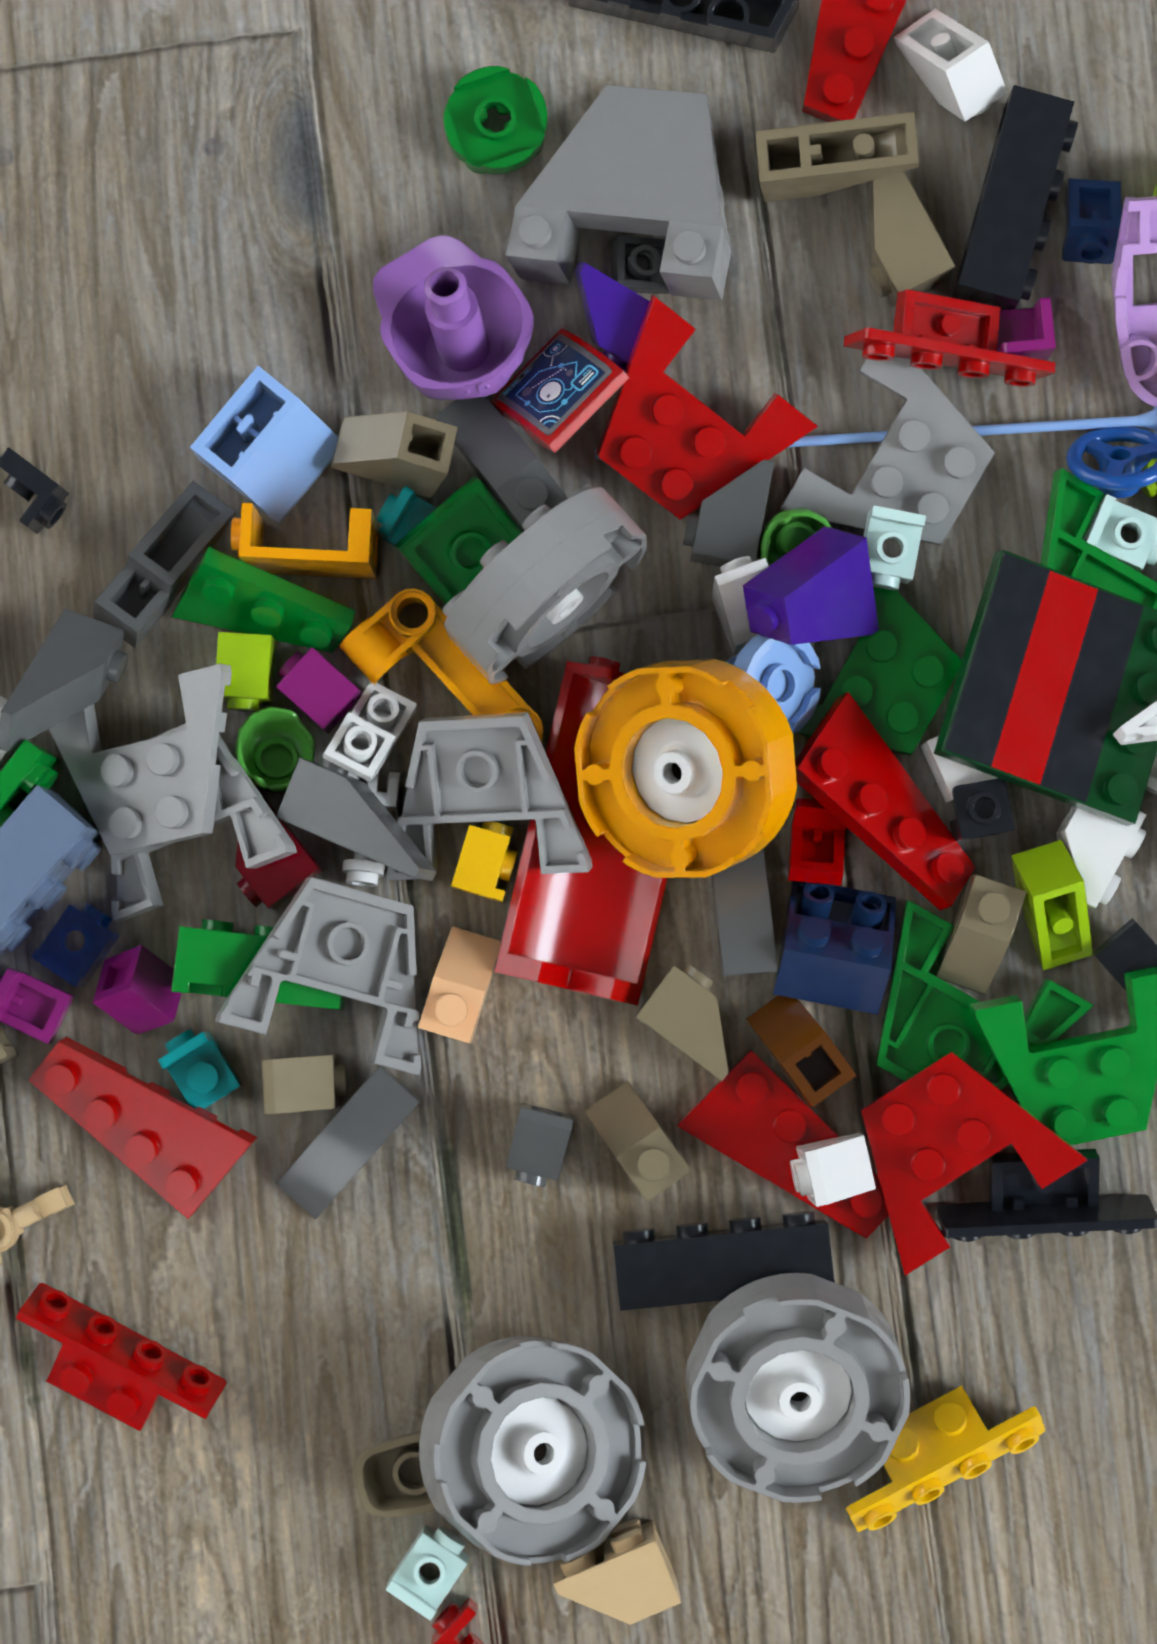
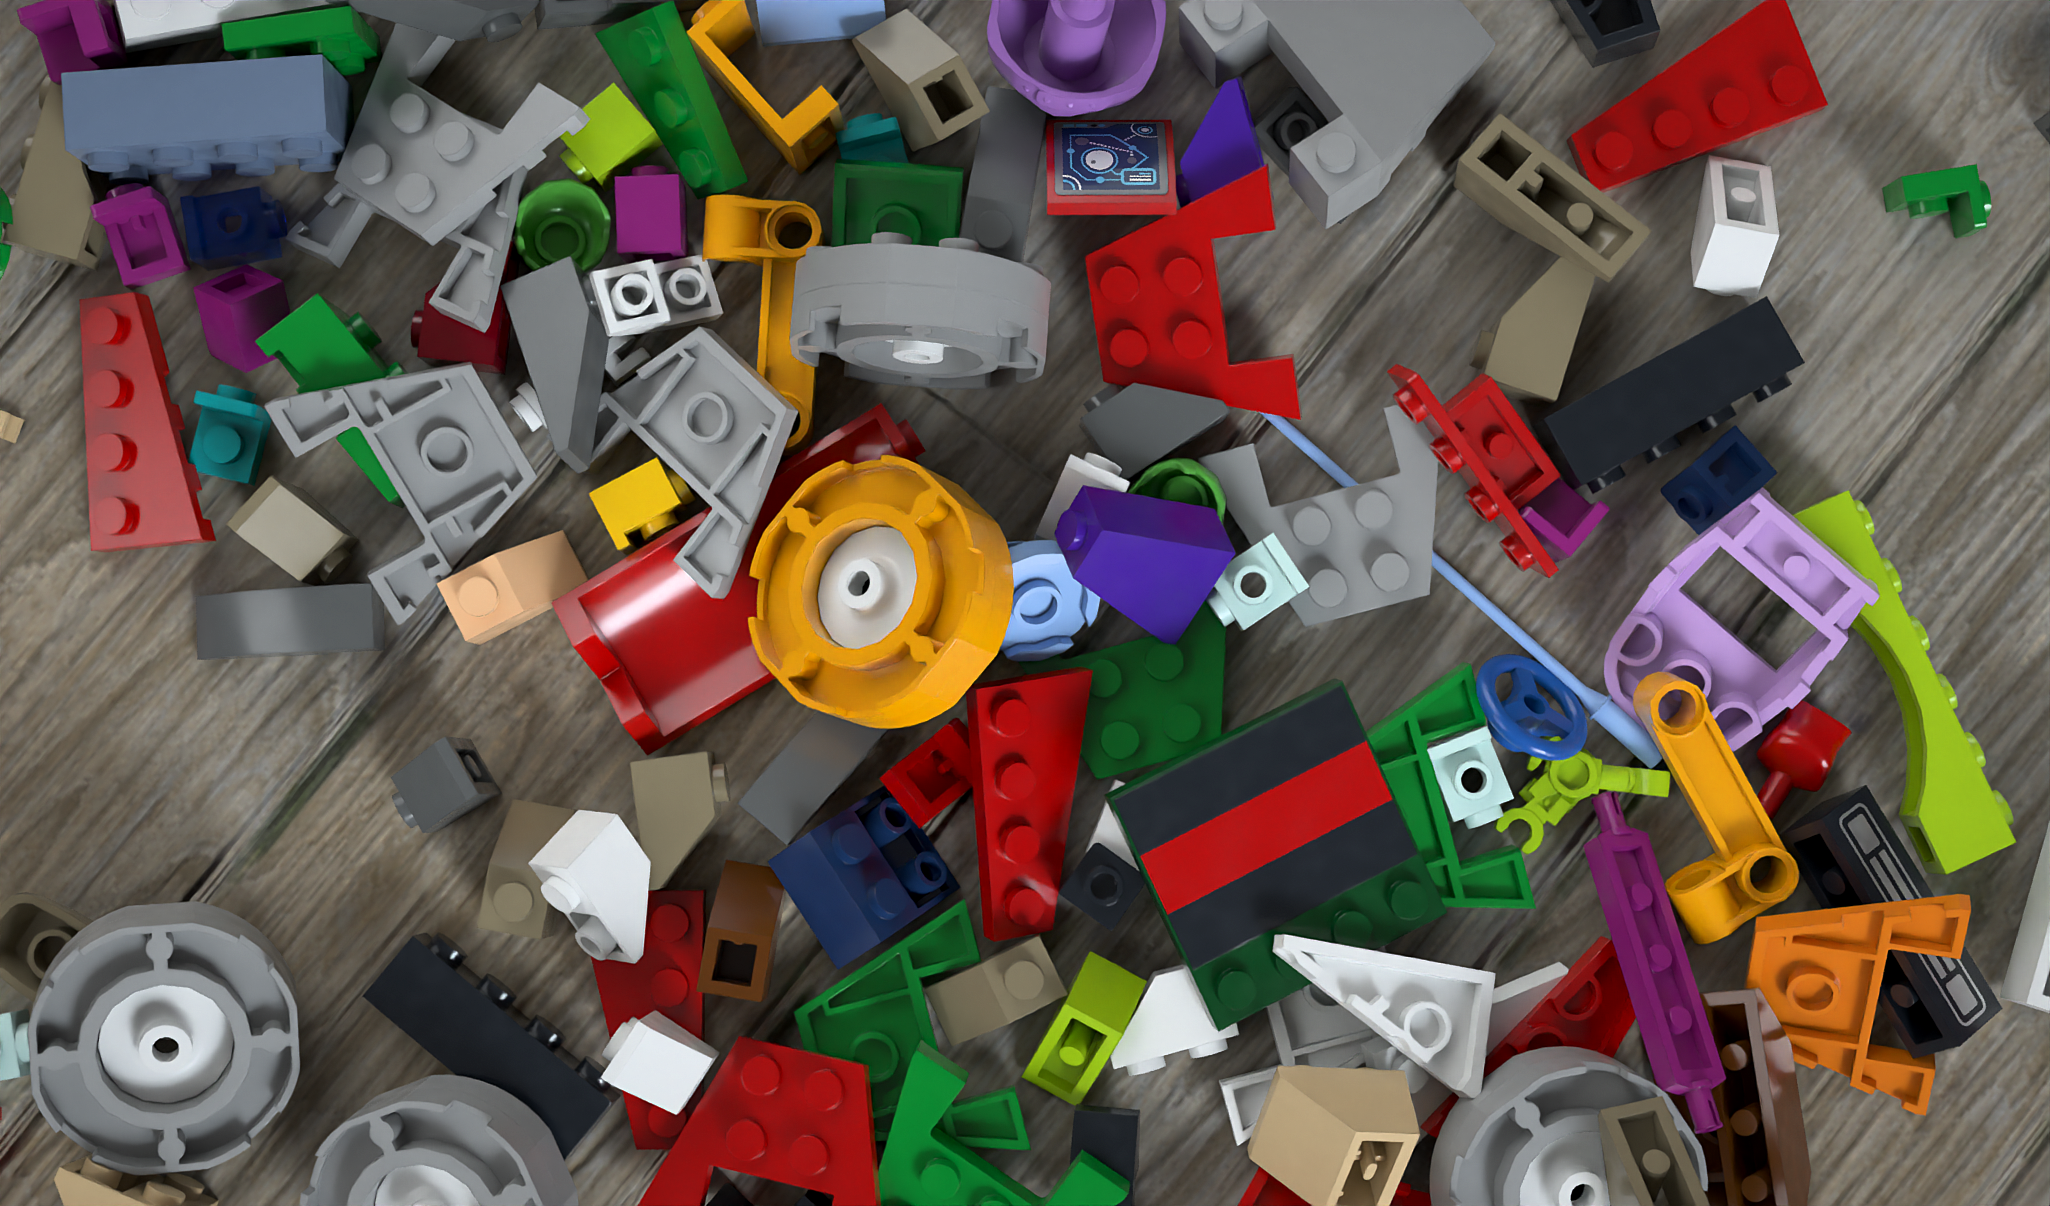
camera: 45 degrees right, 0 degrees up
none -> white slope [528,810,651,964]

